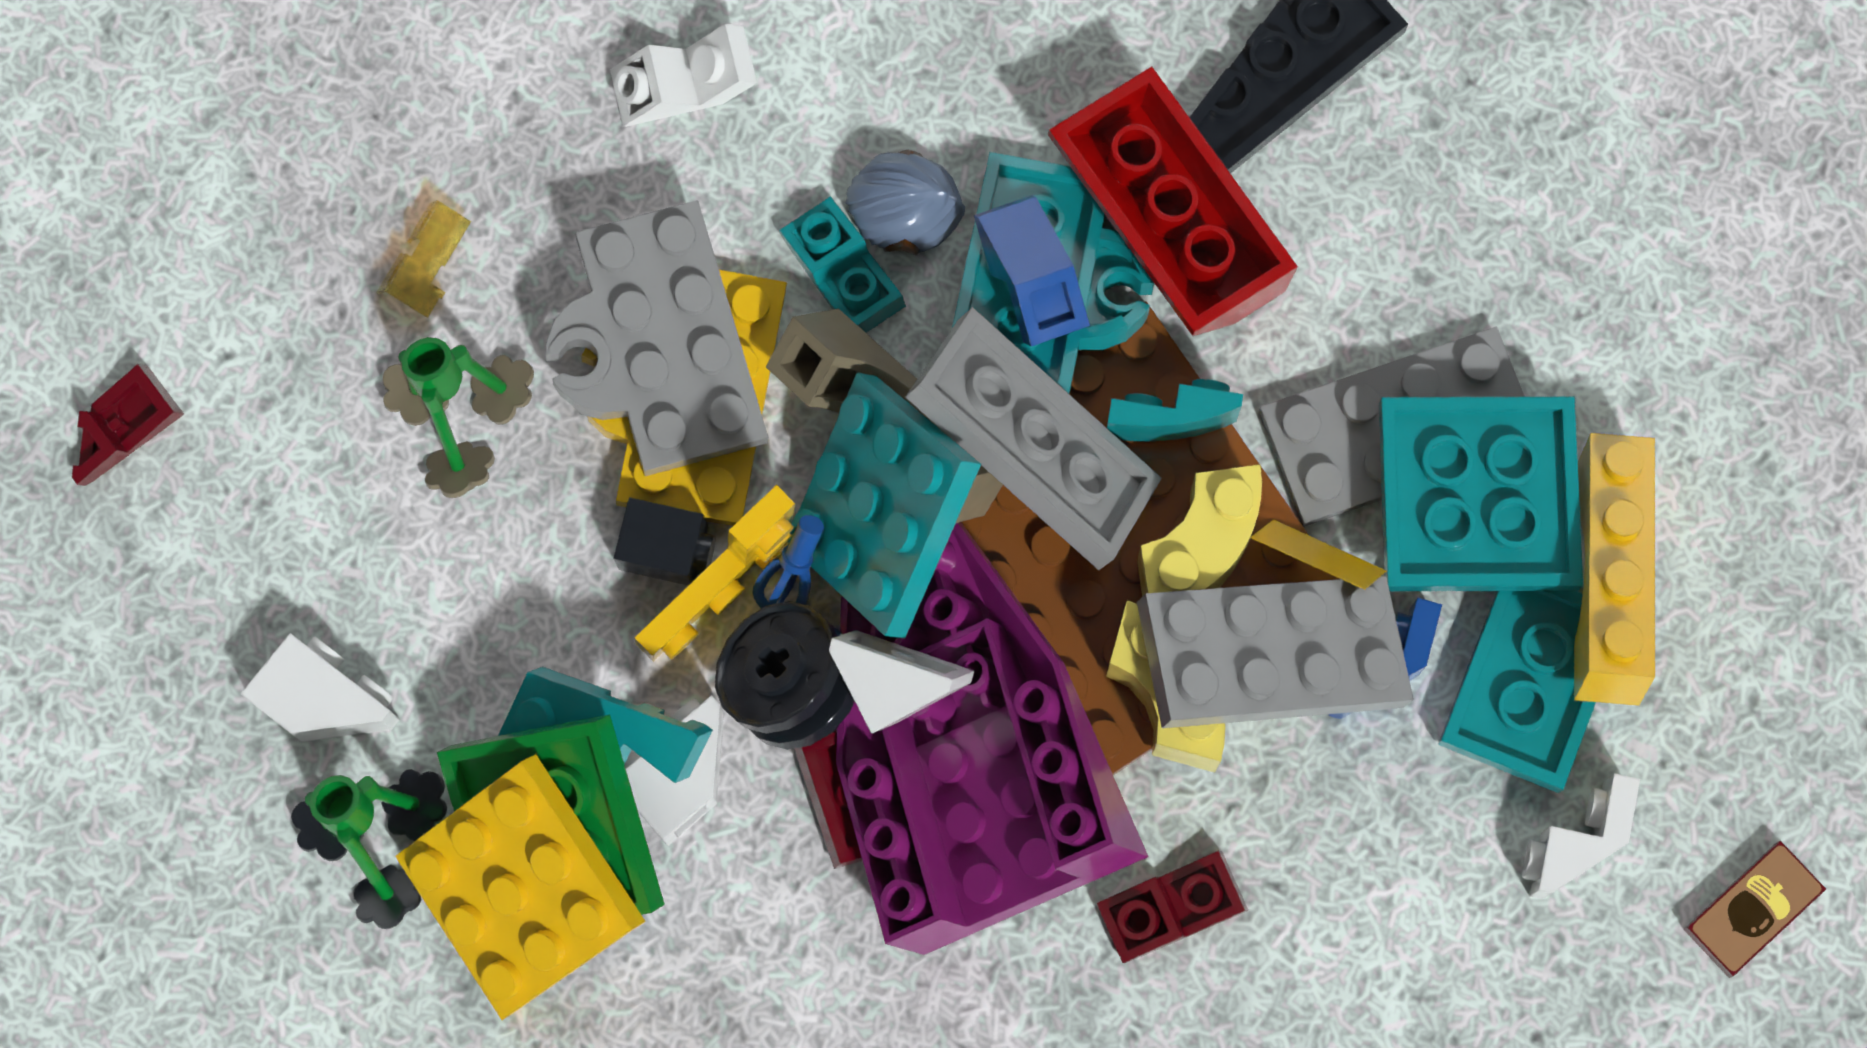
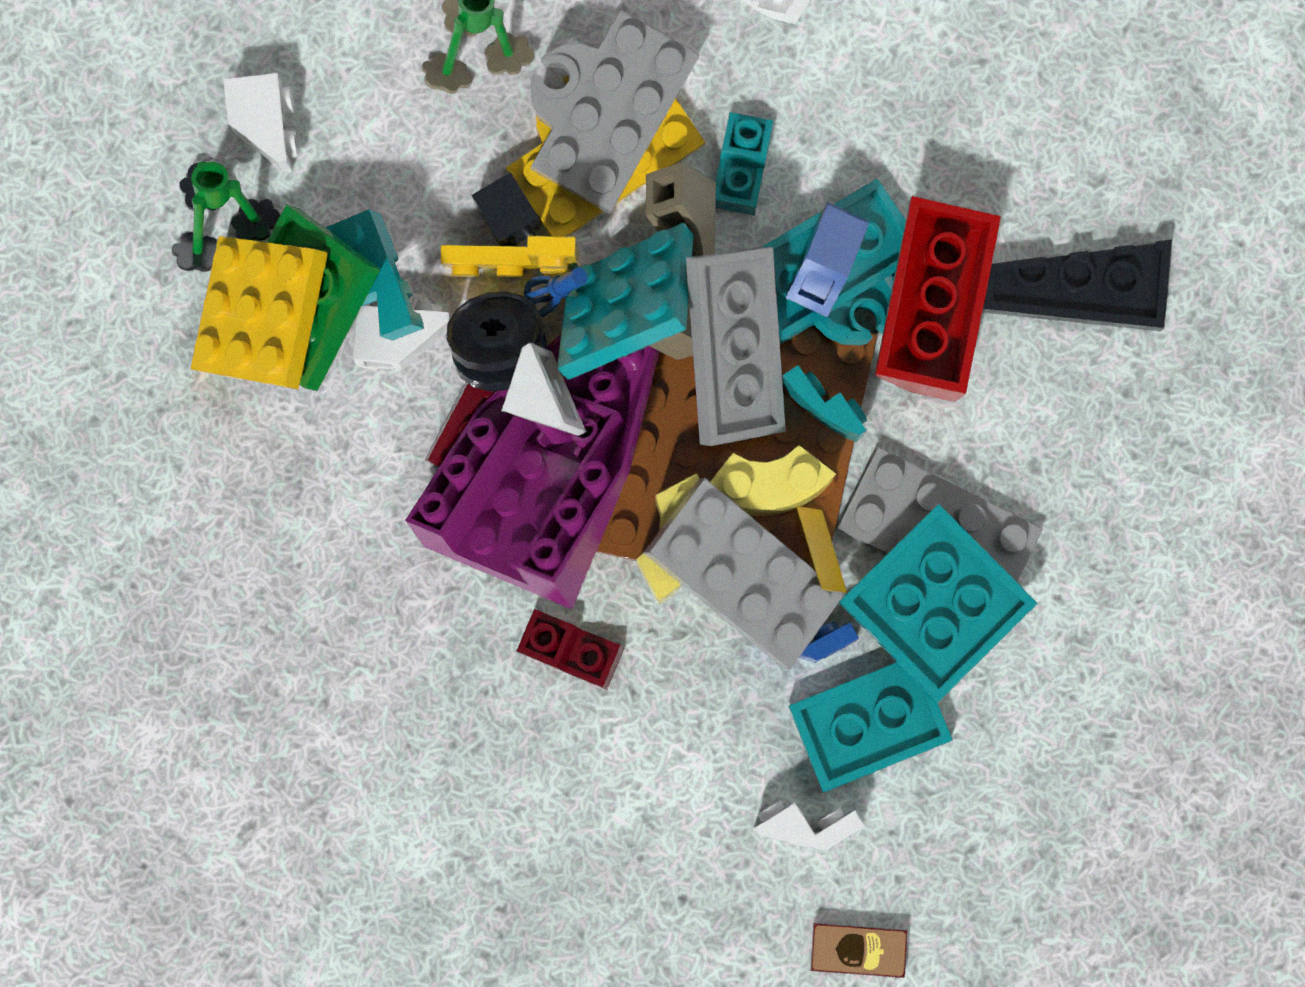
camera: 45 degrees right, 5 degrees up
sand blue hair [845,150,965,256] -> none
yellow arch [1574,433,1655,706] -> none

